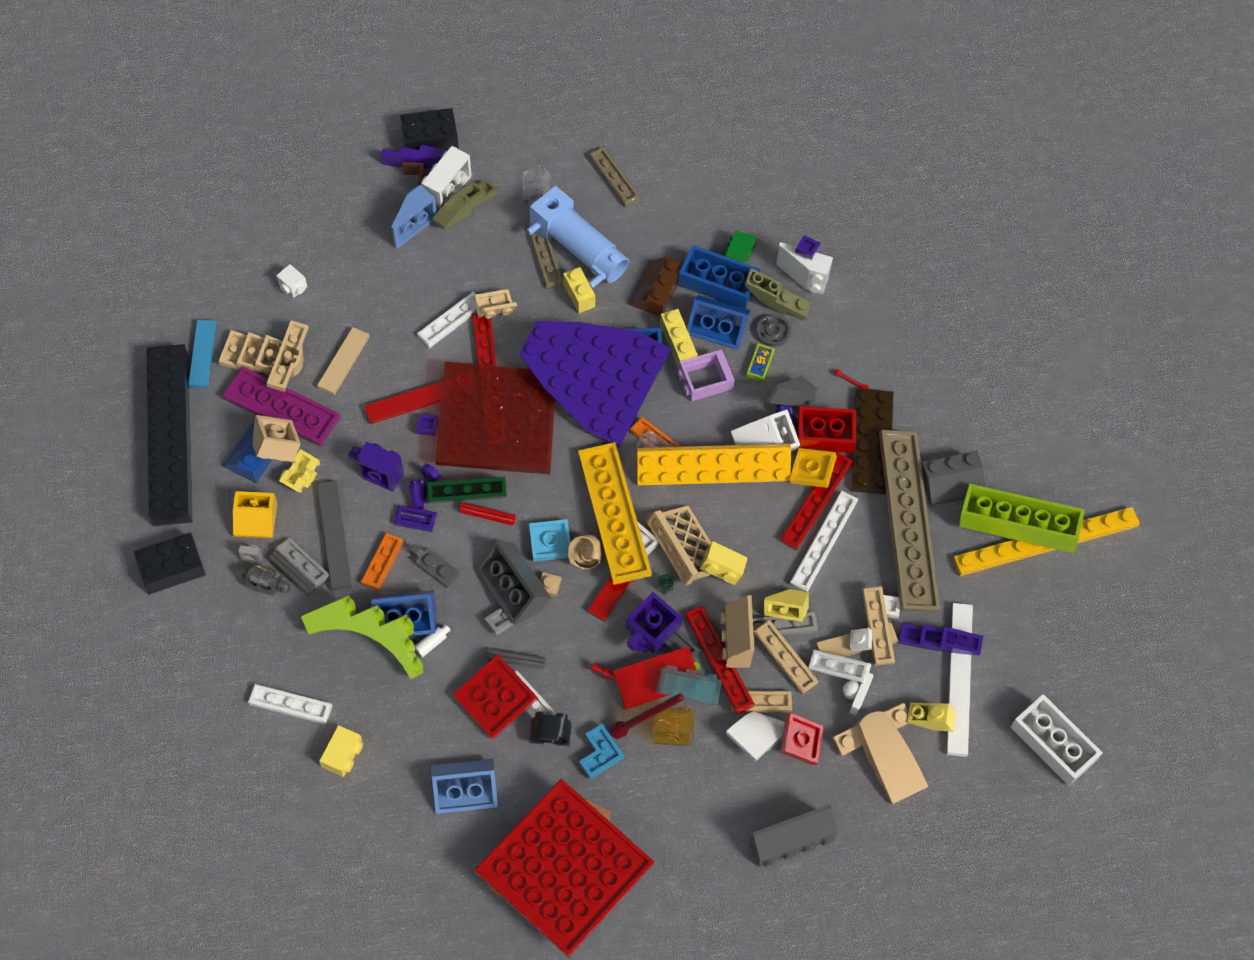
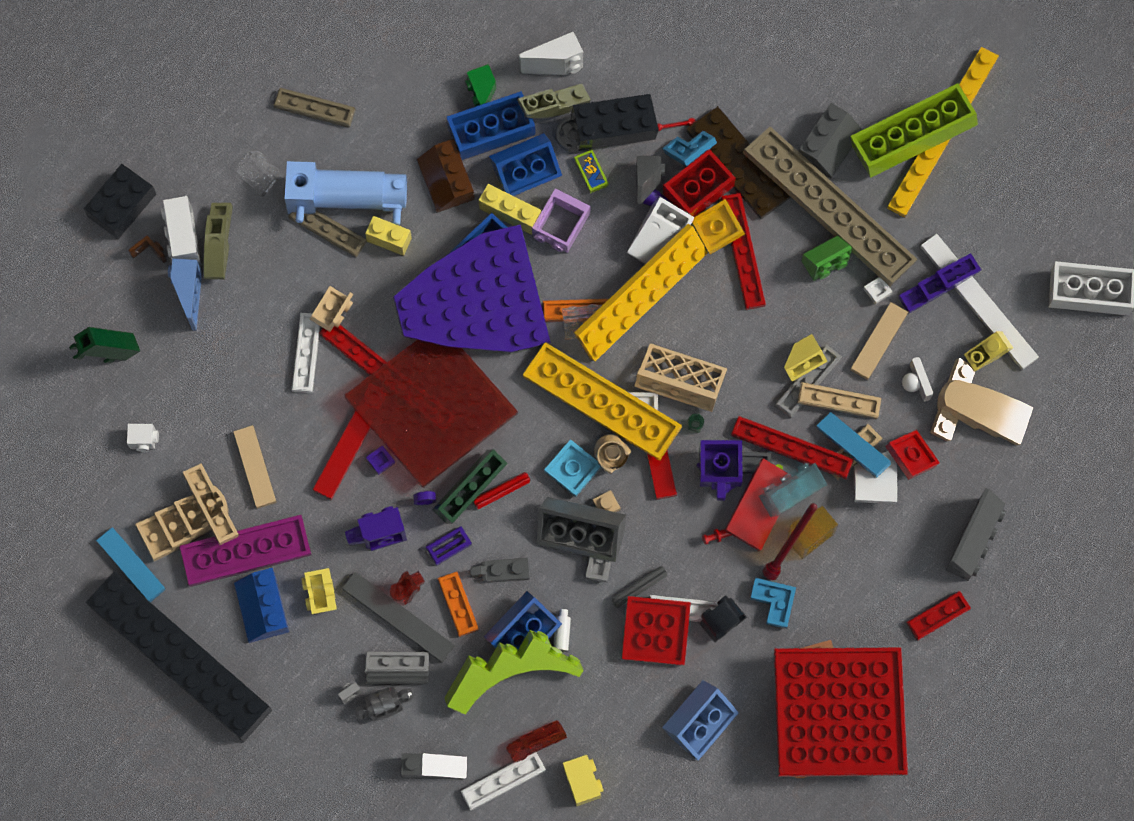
camera: 40 degrees left, 10 degrees up
black brick [133,532,206,595] -> none
yellow slope [233,491,278,538] -> none
tan slope [253,415,301,462] -> none
dark purple slope [381,145,447,168] -> none
dark purple cone [409,480,428,509] -> none
light yellow brick [700,541,747,585] -> none
tan slope [720,595,754,668] -> none
white tile [789,490,858,592] -> none
dark purple plate [795,235,820,260] -> none
white tile [808,650,871,684] -> none
white plate [850,628,872,652] -> none
tan tile [862,586,895,666] -> none
none -> dark green brick [69,327,140,363]
none -> clear red hips [389,571,425,605]
none -> slope [401,753,467,779]
none -> clear red hinge [506,720,567,762]
none -> black brick [571,94,659,151]
none -> dark azure plate [662,131,717,167]
none -> bright green slope [801,236,852,281]
none -> dark azure tile [816,412,891,478]
none -> red tile [906,591,971,641]

